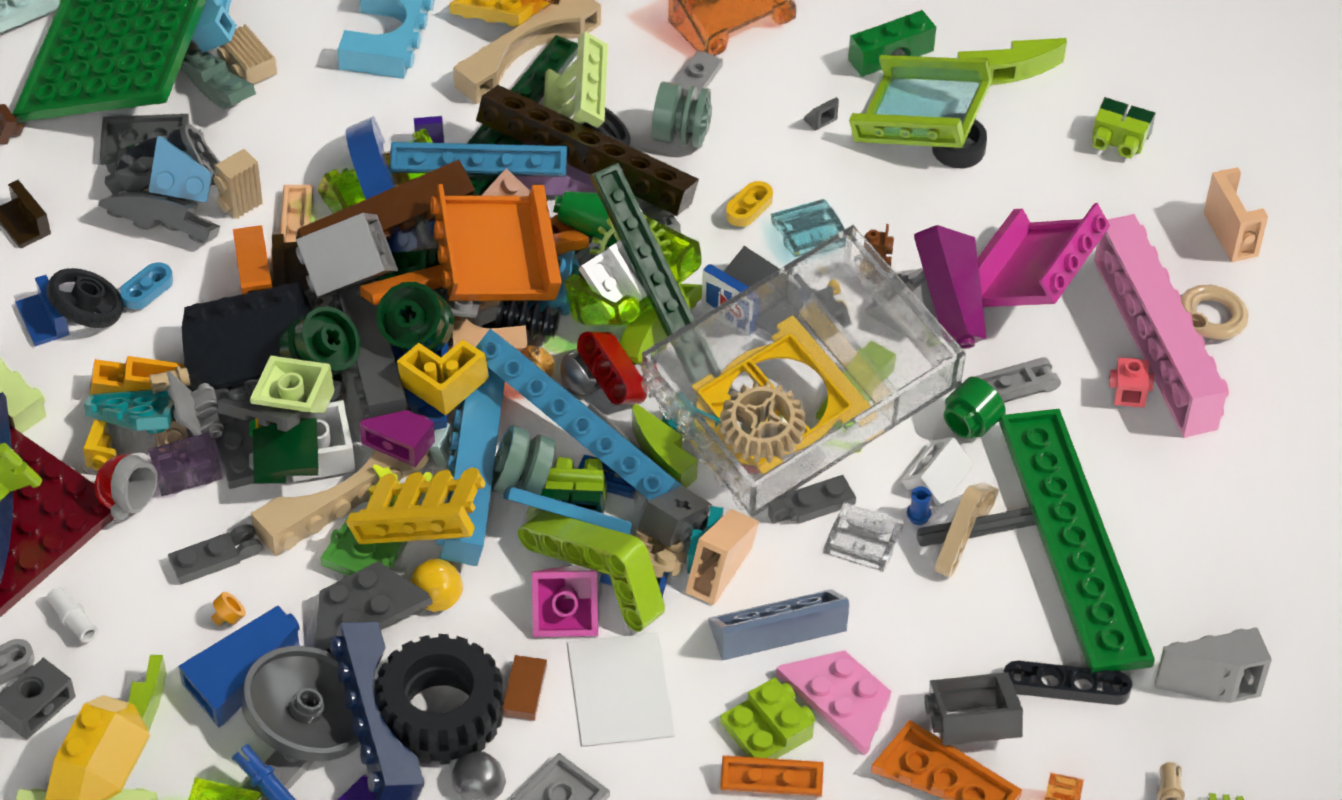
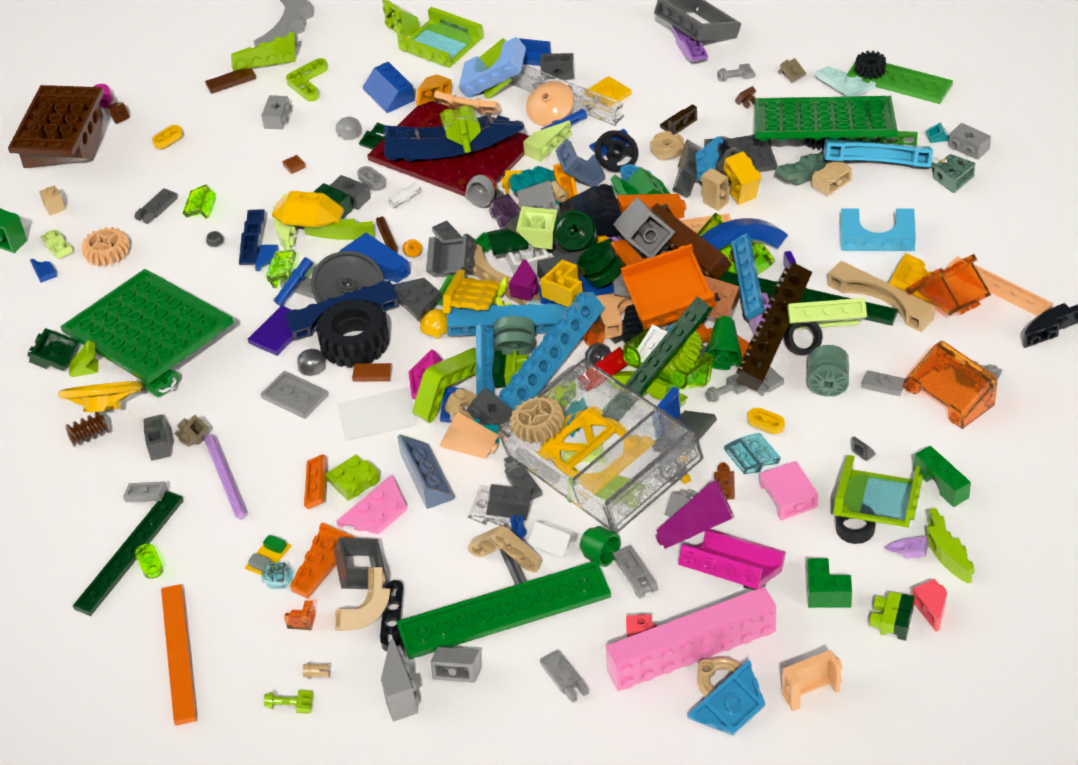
camera: 90 degrees right, 5 degrees down
none -> dark green brick [314,183,353,219]
none -> tan arch [334,567,390,631]
none -> reddish brown axle [376,216,398,253]
none -> dark grey panel [426,234,476,277]
none -> light grey brick [430,647,481,683]
none -> green tile [475,232,491,253]
none -> dark grey brick [486,484,531,520]
none -> light grey hinge [540,650,589,703]
none -> sand blue panel [555,139,605,187]
none -> green bracket [610,167,670,195]
none -> tan plate [650,131,684,161]
none -> dark azure wing [687,659,766,736]
none -> yellow brick [723,151,761,205]
none -> bright pink panel [759,461,818,520]
none -> green brick [807,558,852,608]
none -> lavender plate [885,536,929,559]
none -> coral slope [912,579,947,631]

